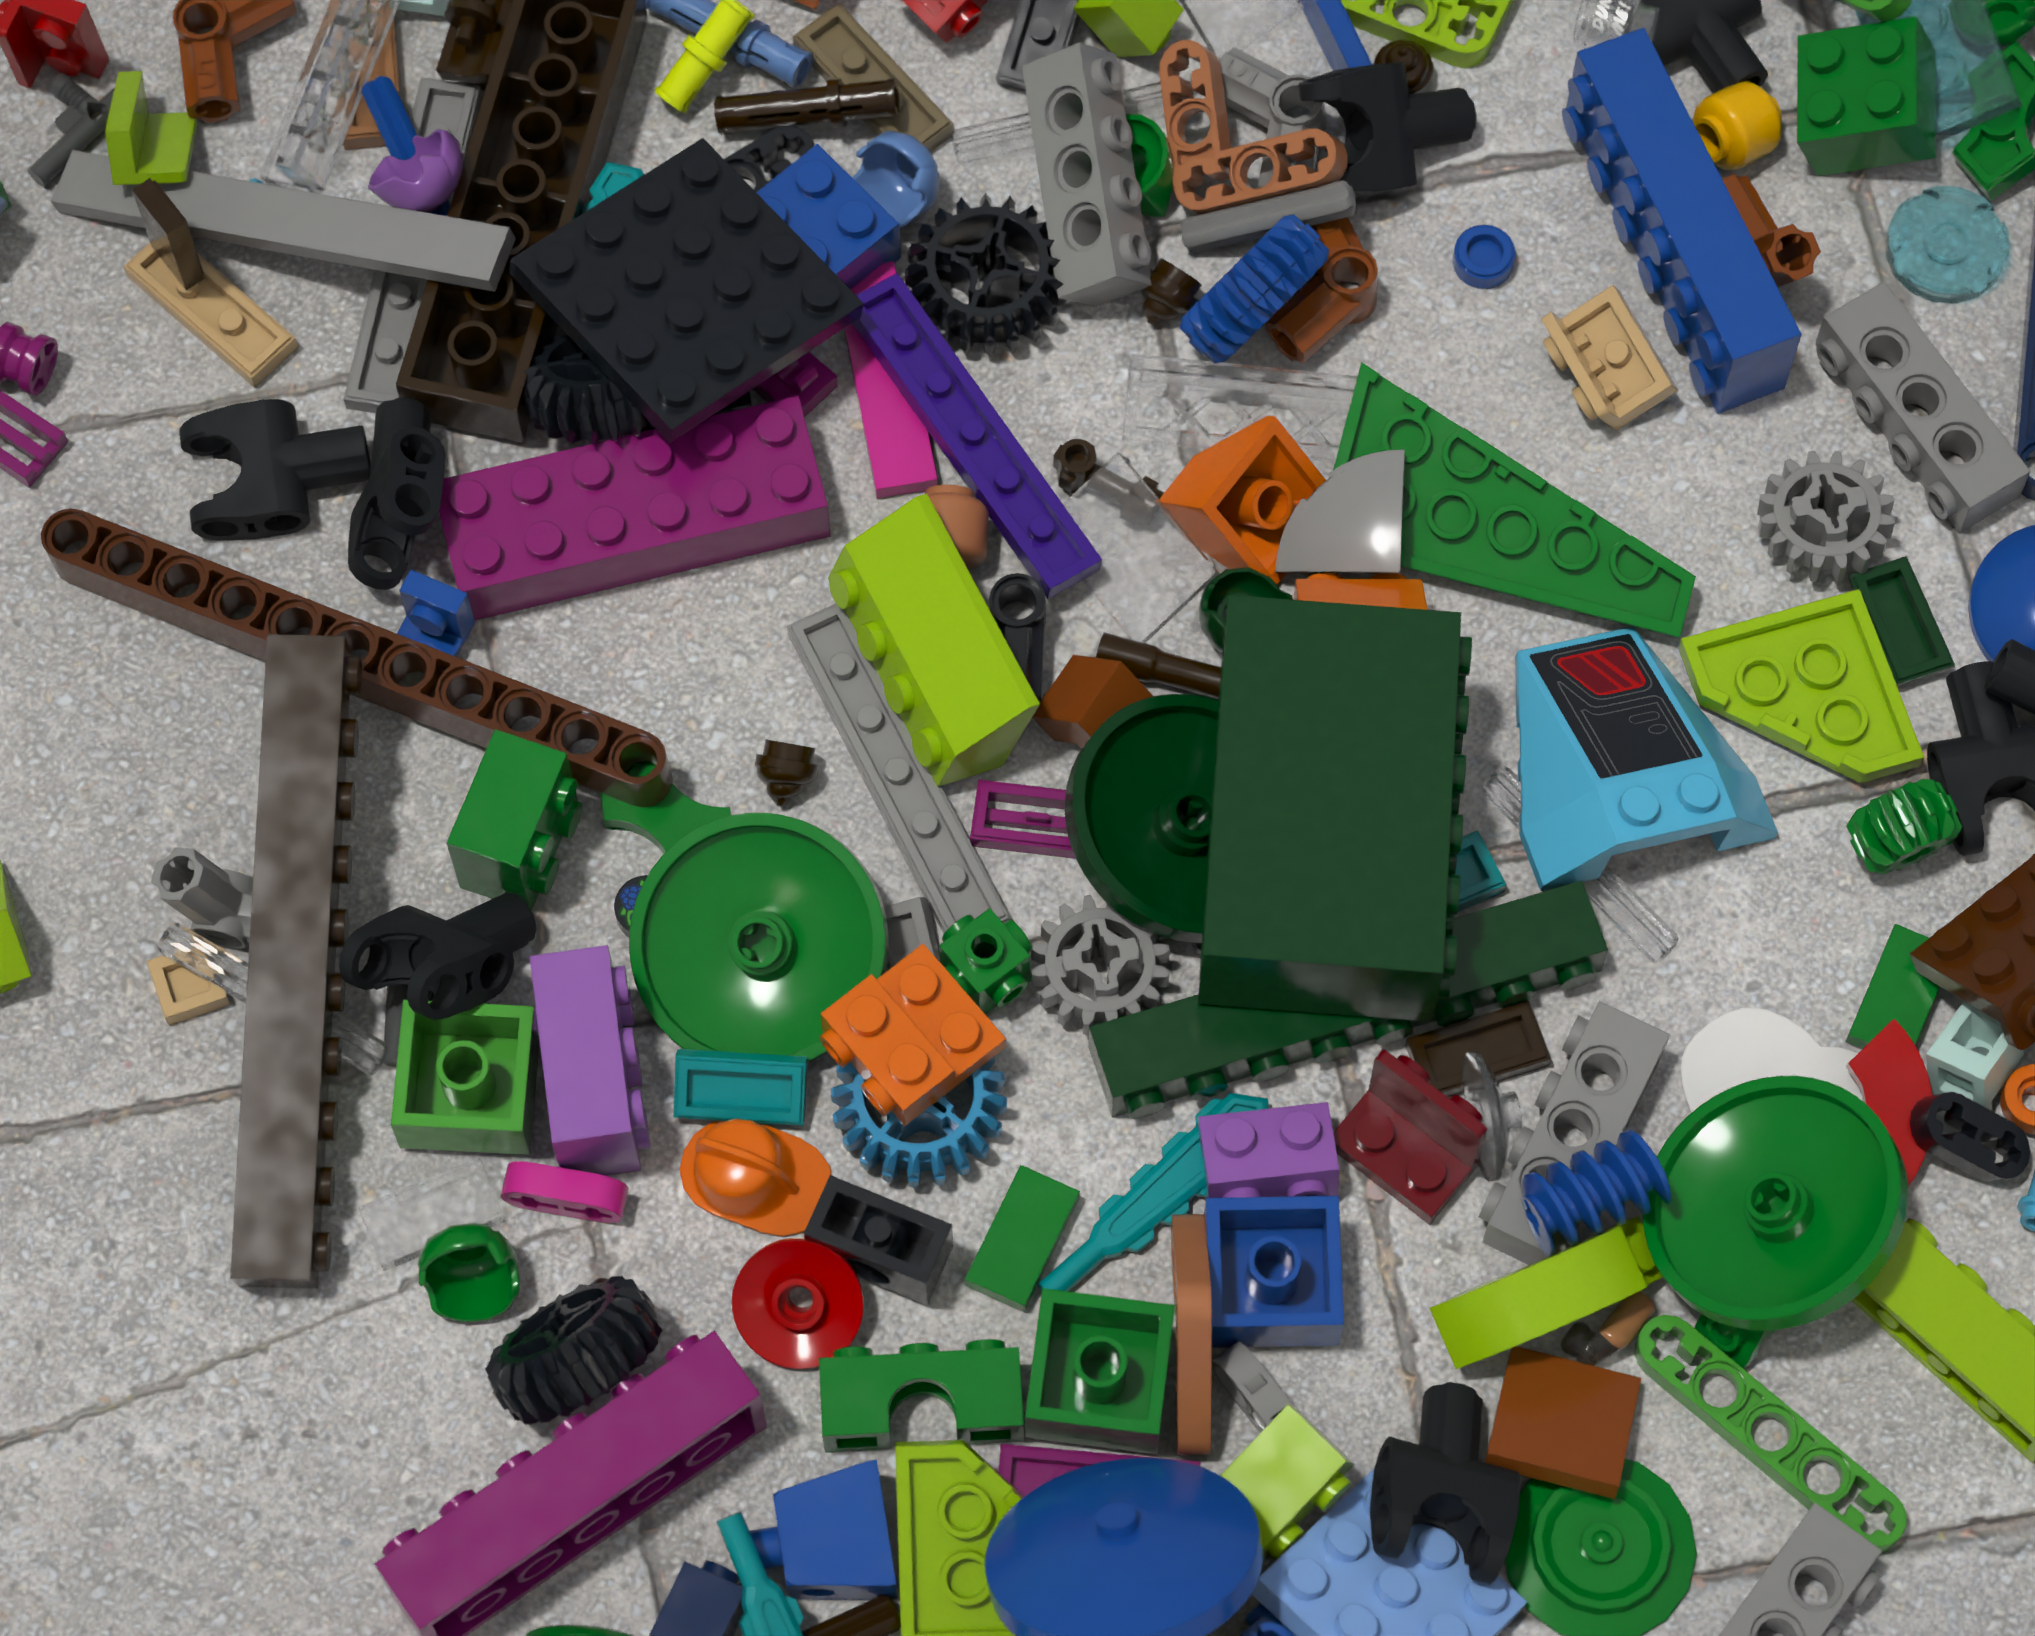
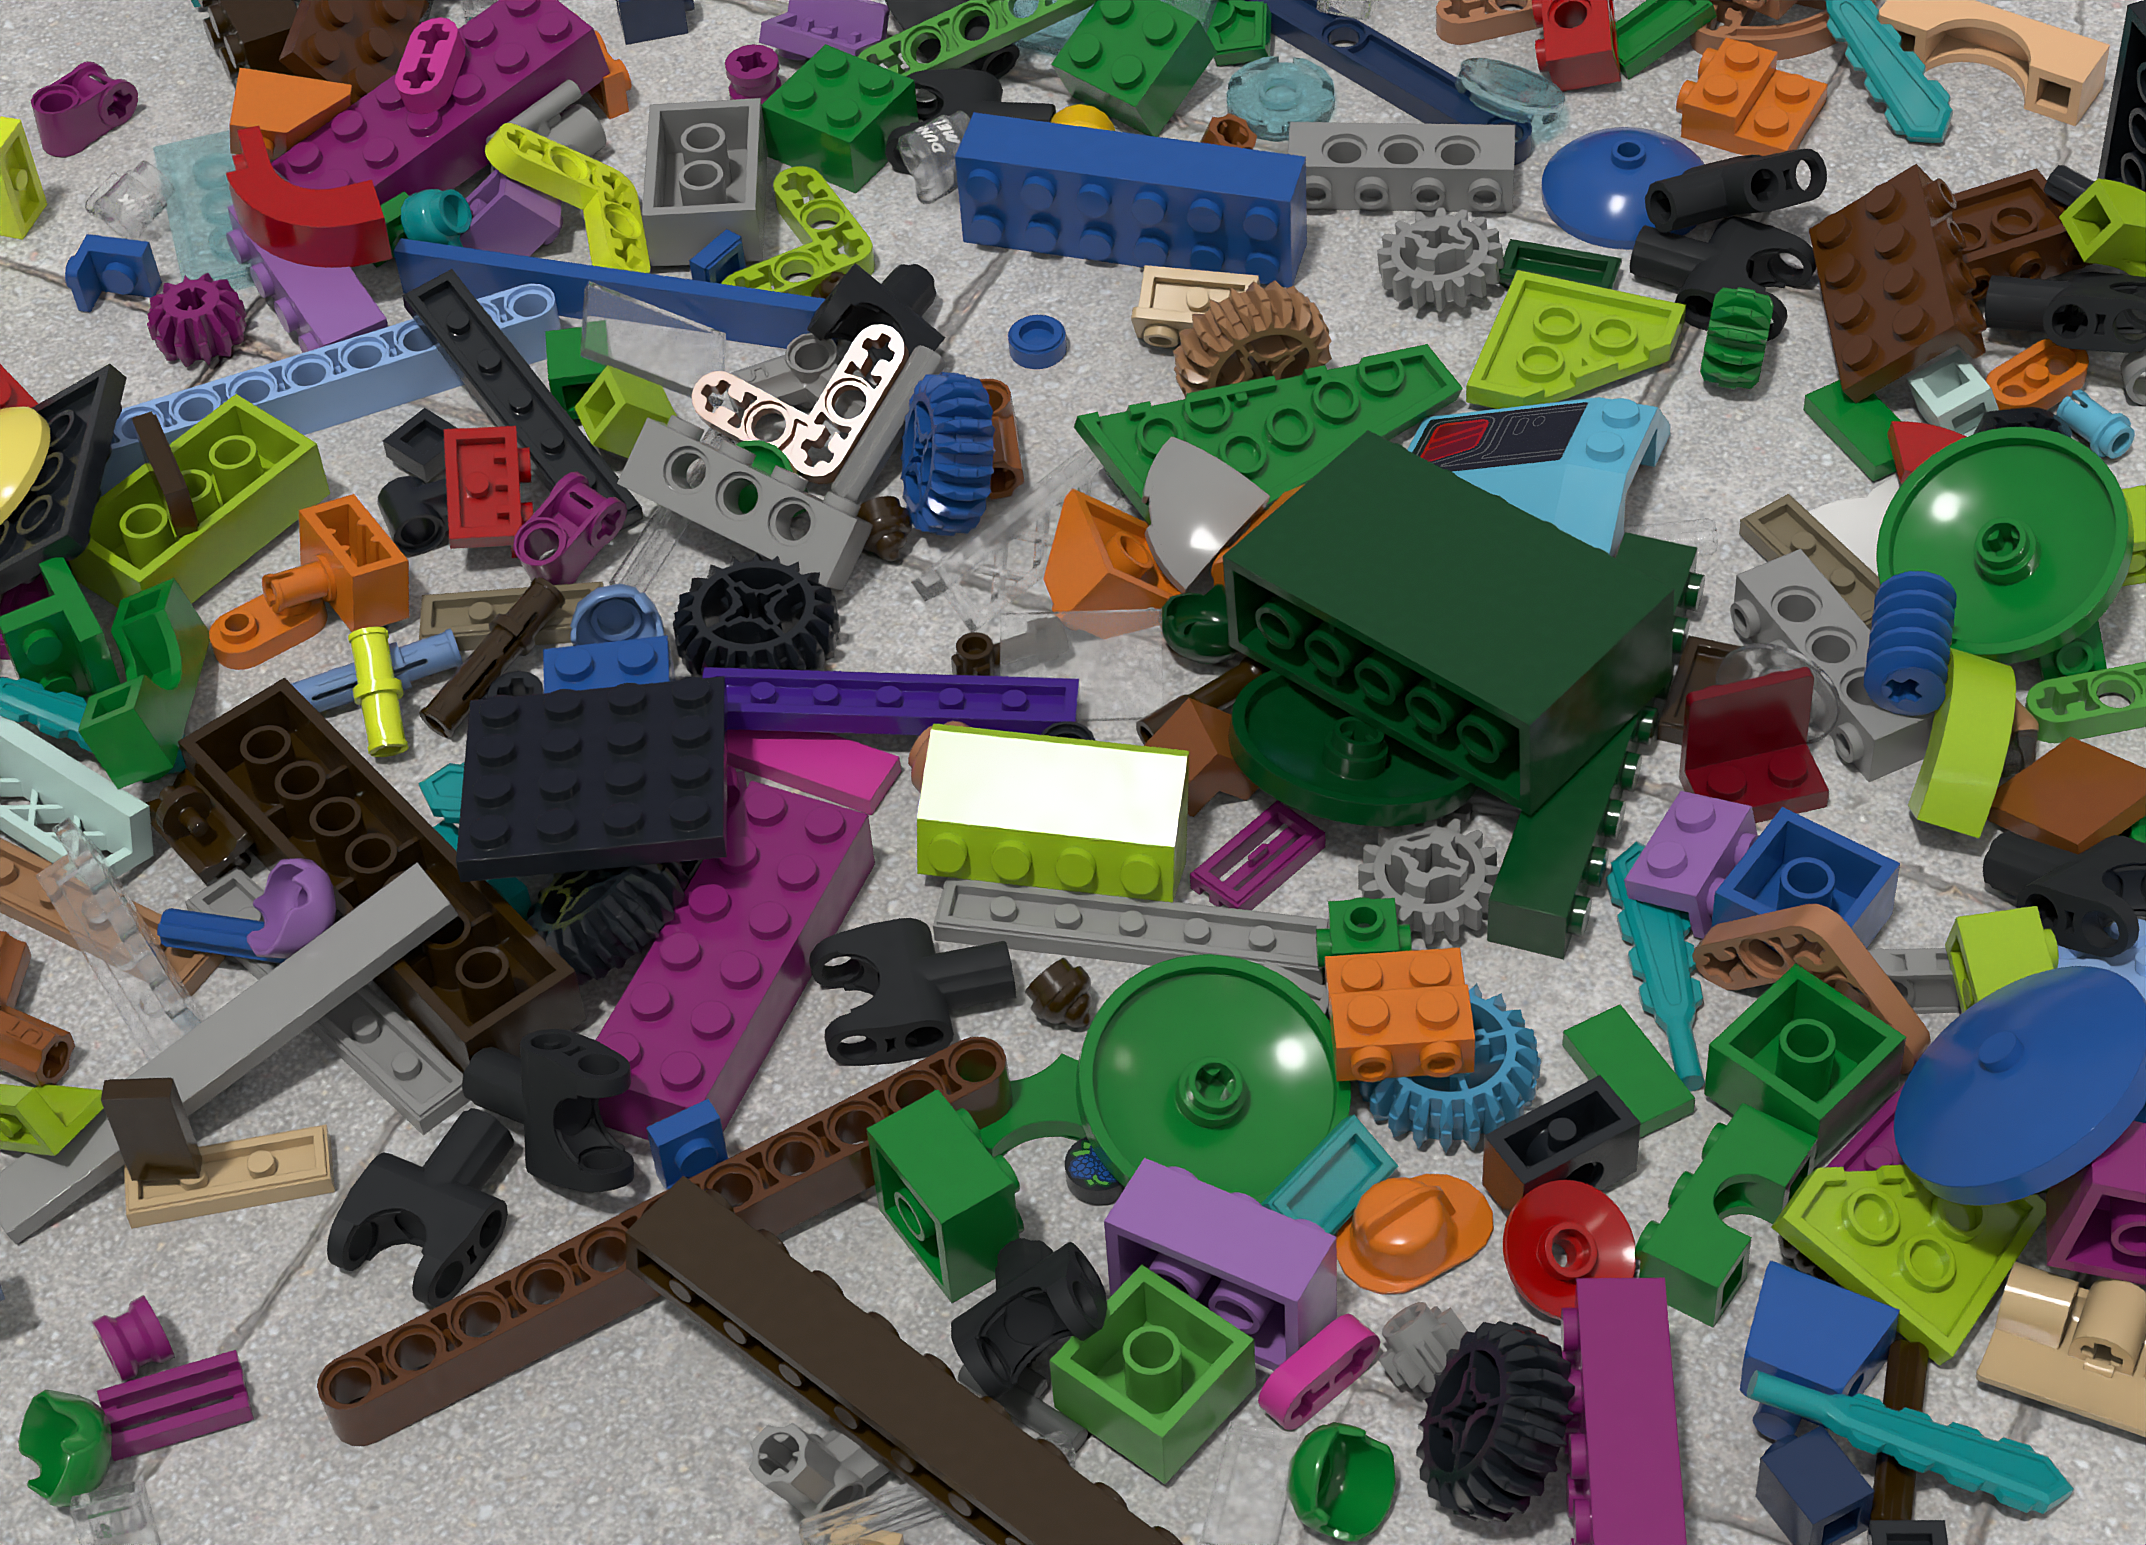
camera: 50 degrees left, 20 degrees down
none -> magenta piece [513,471,627,585]
none -> black connector [809,918,1016,1066]
none -> medium nougat gear [1173,280,1332,398]
none -> light grey gear [1378,1302,1468,1392]
none -> dark tan tile [1739,494,1881,630]

